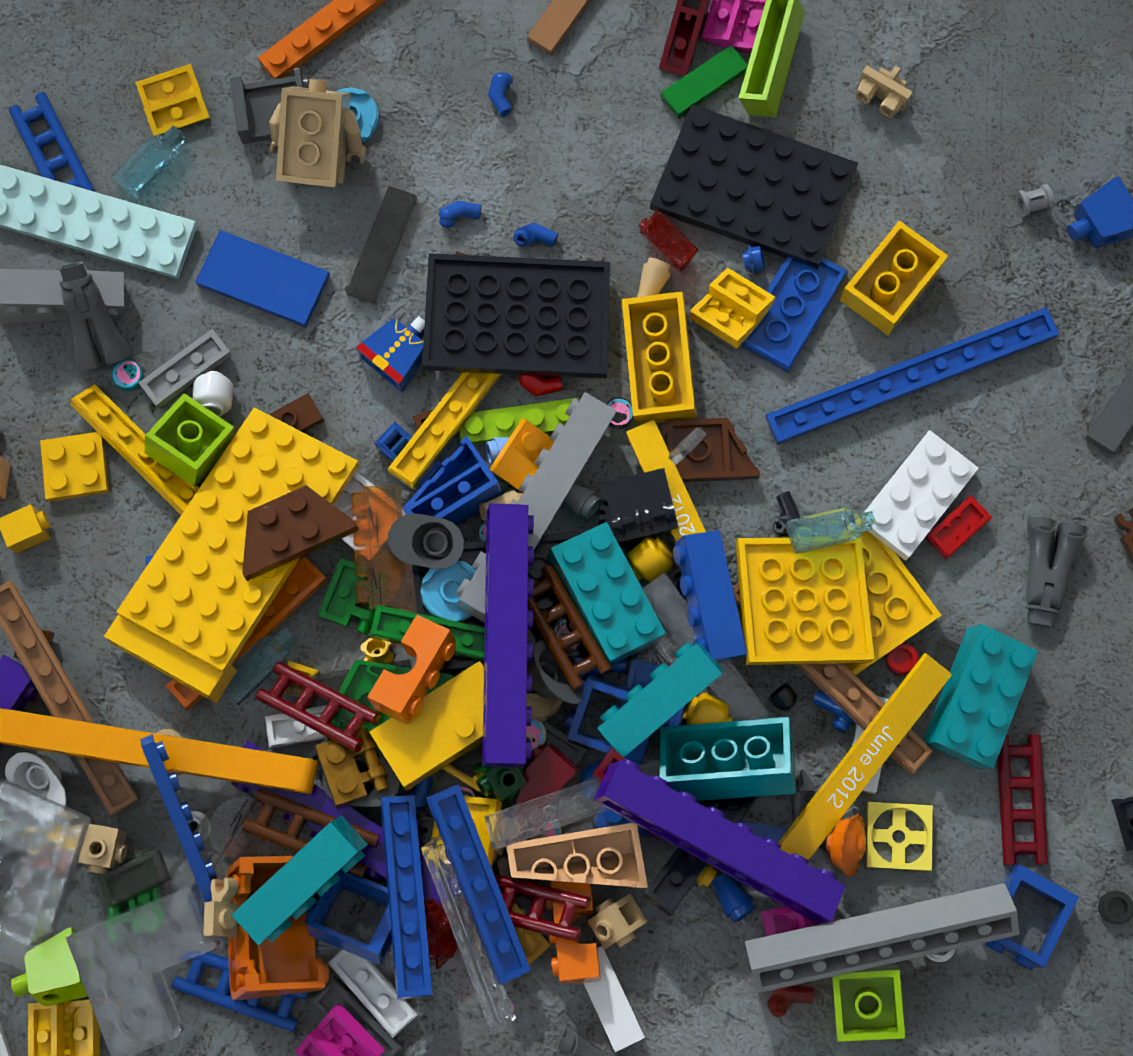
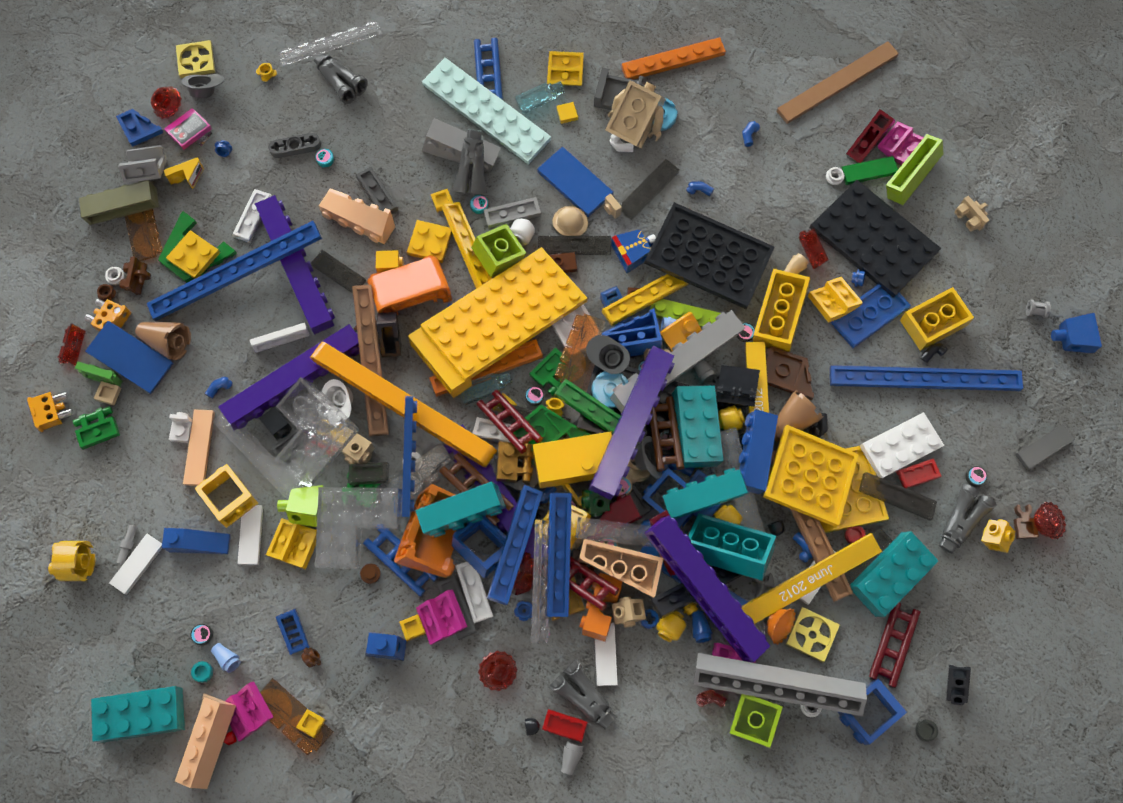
camera: 20 degrees right, 5 degrees down
tan plate [203,878,238,938] -> none
reddish brown wing [242,485,359,581] -> none
orange arch [367,615,456,725] -> none
blue arm [513,223,559,247] -> none
red arm [518,375,563,396] -> none
clear tile [668,427,707,465] -> none
clear light blue hinge [785,507,876,554] -> none
none -> reddish brown plate [360,564,381,584]
none -> windscreen [367,255,453,315]
none -> black piece [376,312,402,357]
none -> yellow tile [431,188,453,212]
none -> blue plate [514,601,534,621]
none -> tile [525,386,544,406]
none -> clear smoke tile [538,236,611,255]
none -> tan hat [552,206,588,238]
none -> yellow tile [556,102,578,124]
none -> tan plate [604,194,622,219]
none -> white arm [610,134,633,152]
none -> blue bush [640,609,659,629]
none -> yellow head [656,611,687,642]
none -> medium nougat cone [774,390,823,443]
none -> white plate [826,167,844,185]
none -> clear smoke tile [859,472,937,520]
none -> black arm [920,343,947,363]
none -> tile [966,466,987,487]
none -> yellow brick [981,519,1016,553]

